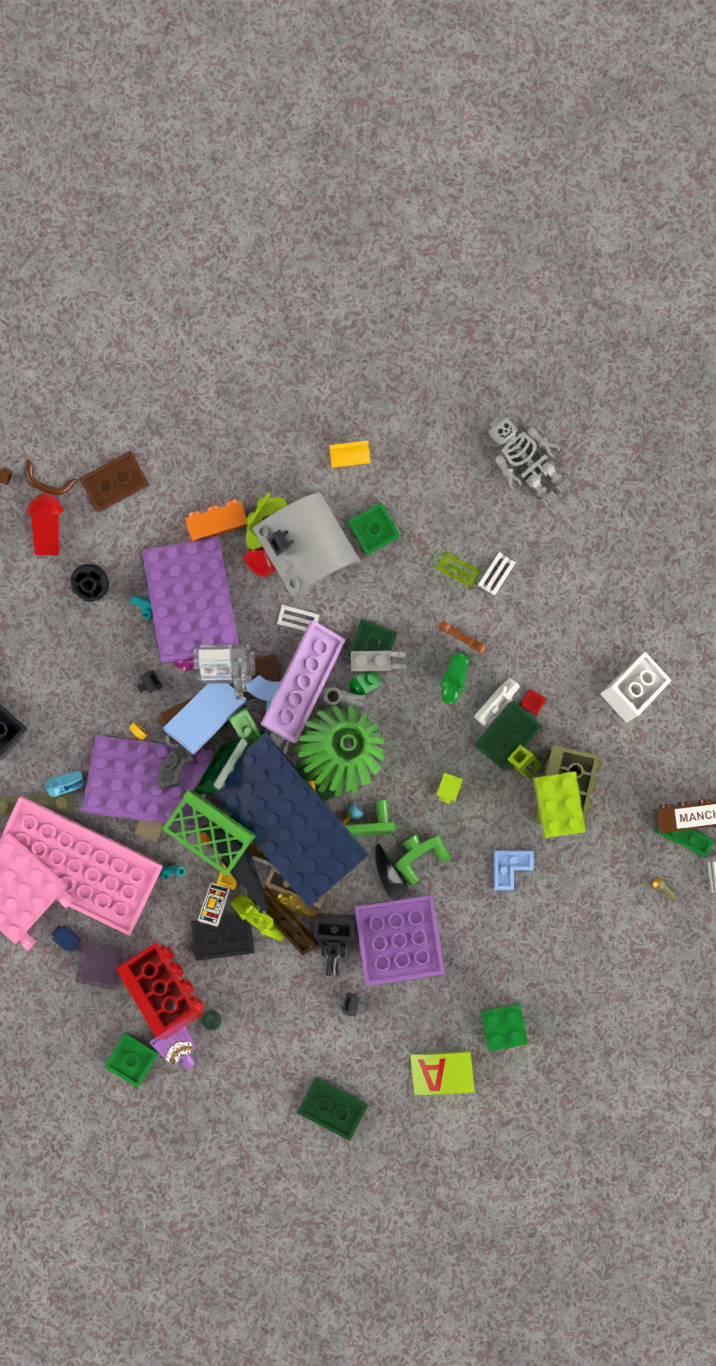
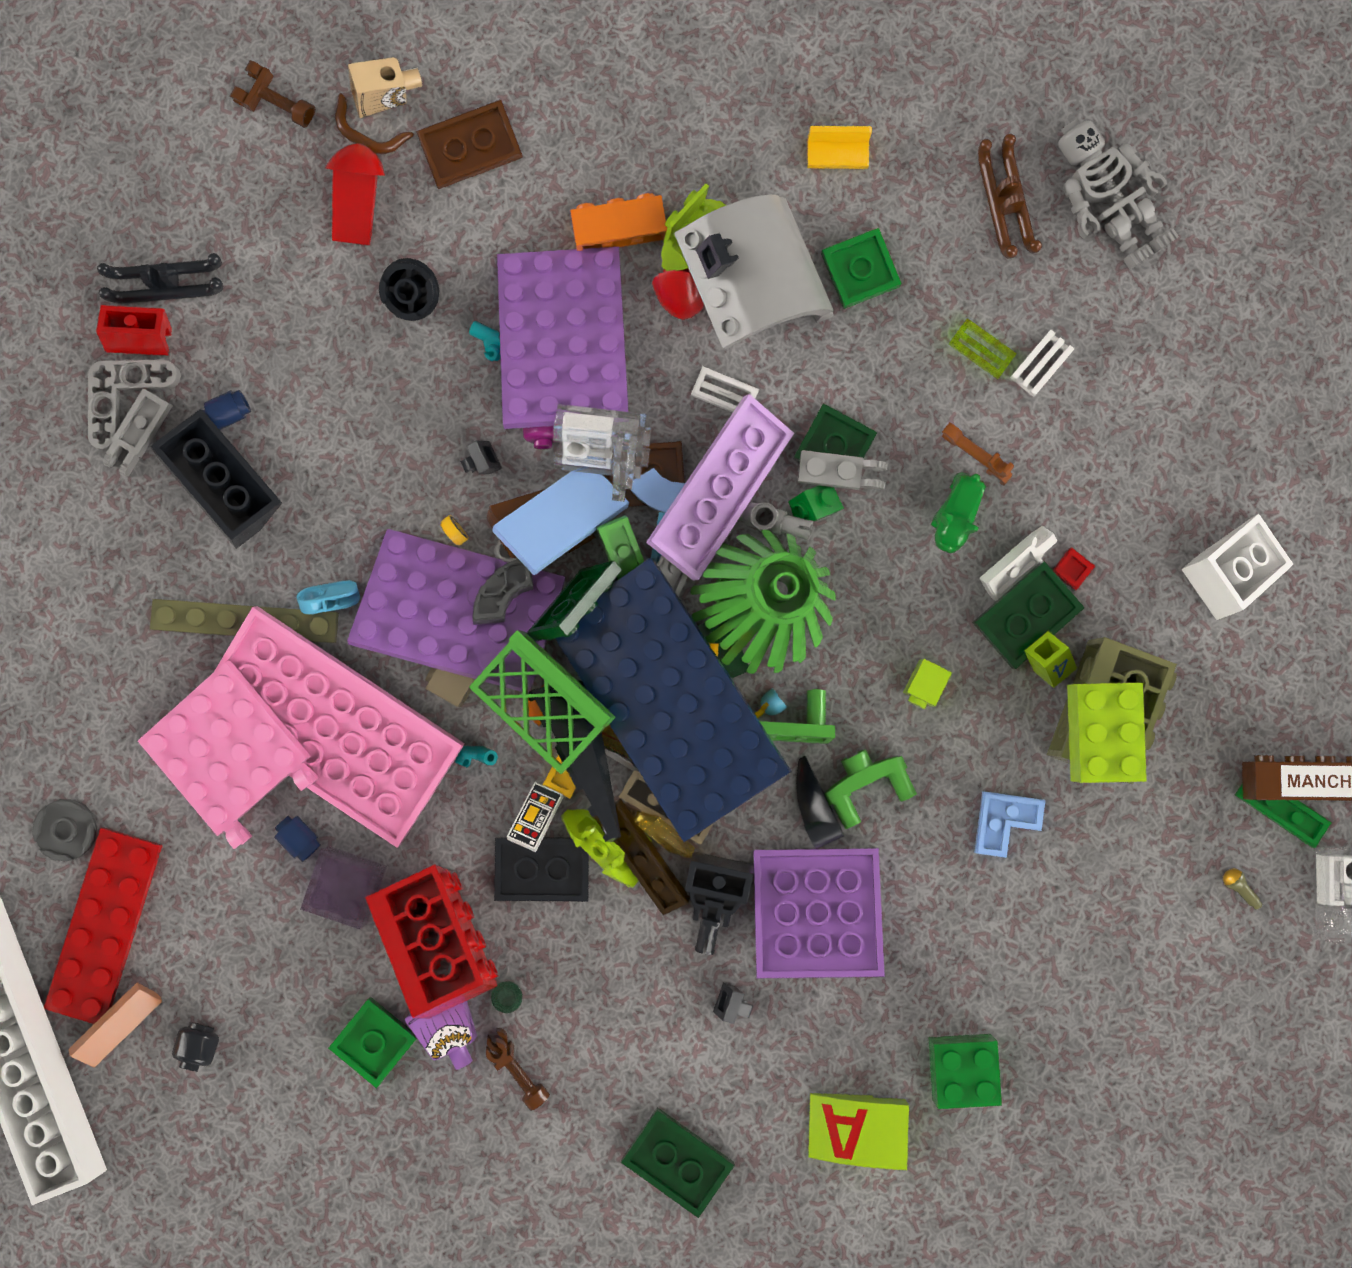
camera: 15 degrees right, 0 degrees up
none -> black head [172,1022,219,1072]
none -> tan torso [348,57,422,118]
none -> reddish brown bar [486,1028,550,1111]
none -> reddish brown piece [978,134,1042,259]

